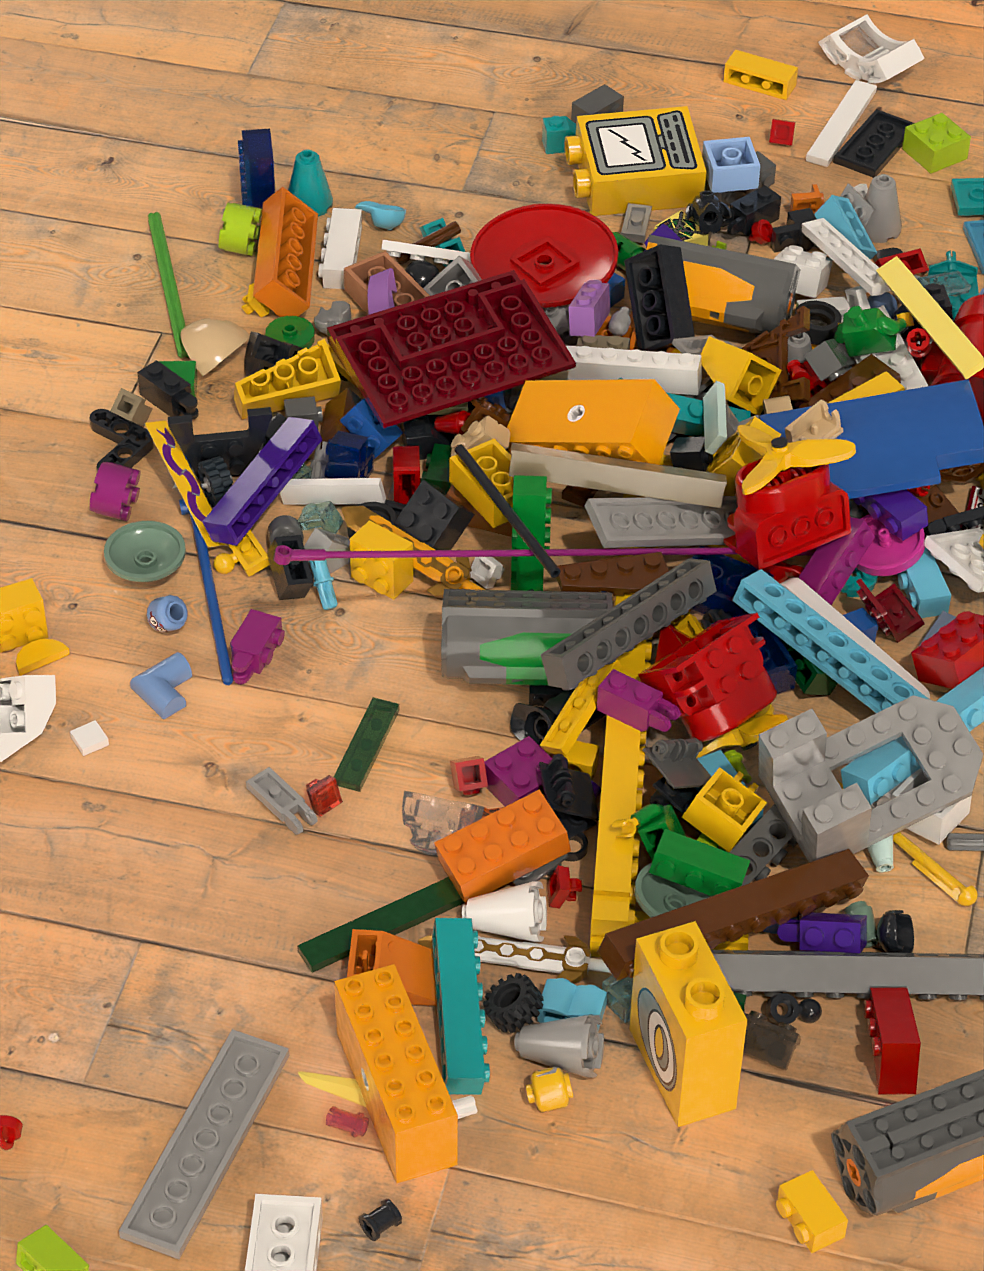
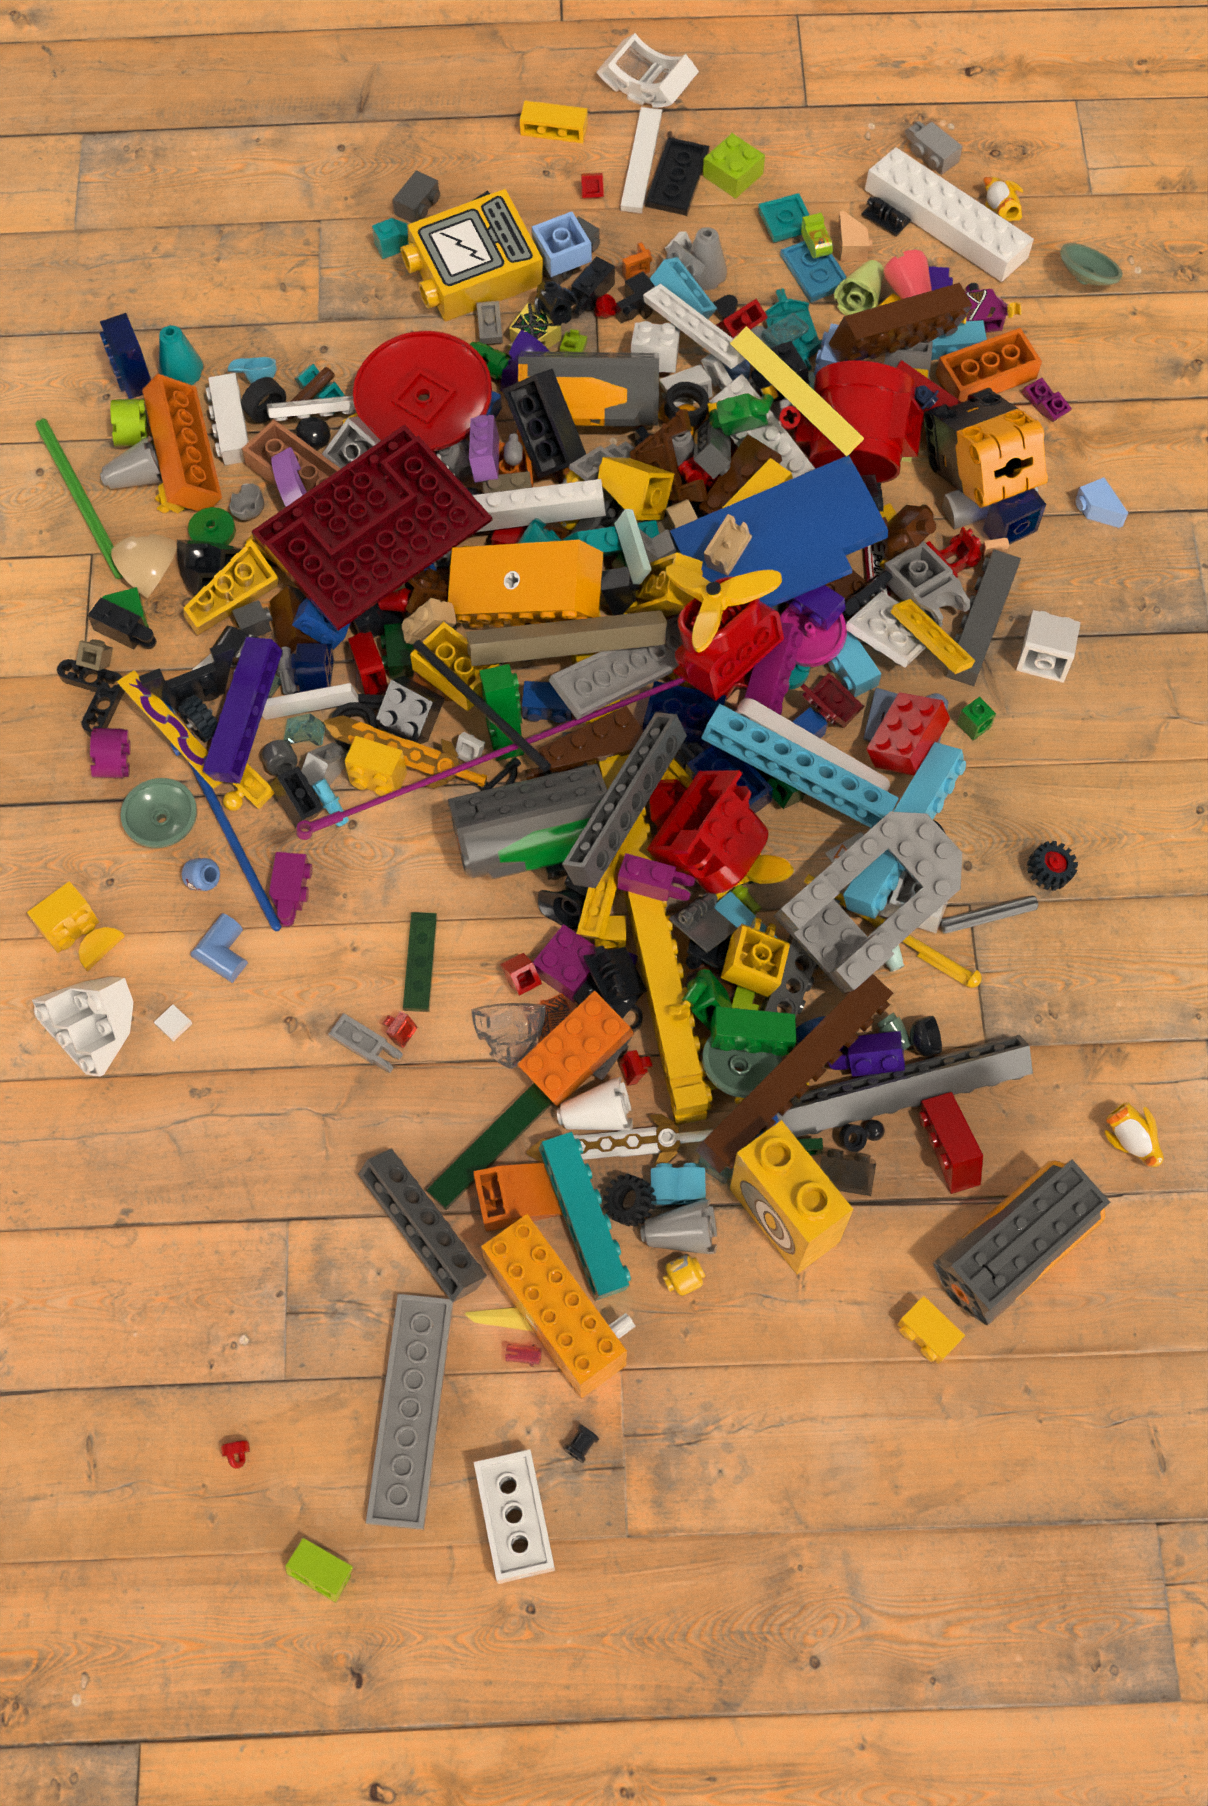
camera: 15 degrees left, 20 degrees up
none -> light grey cone [100,436,163,489]
none -> black tyre [241,377,287,423]
none -> dark grey brick [358,1148,487,1302]
none -> blue brick [522,681,572,723]

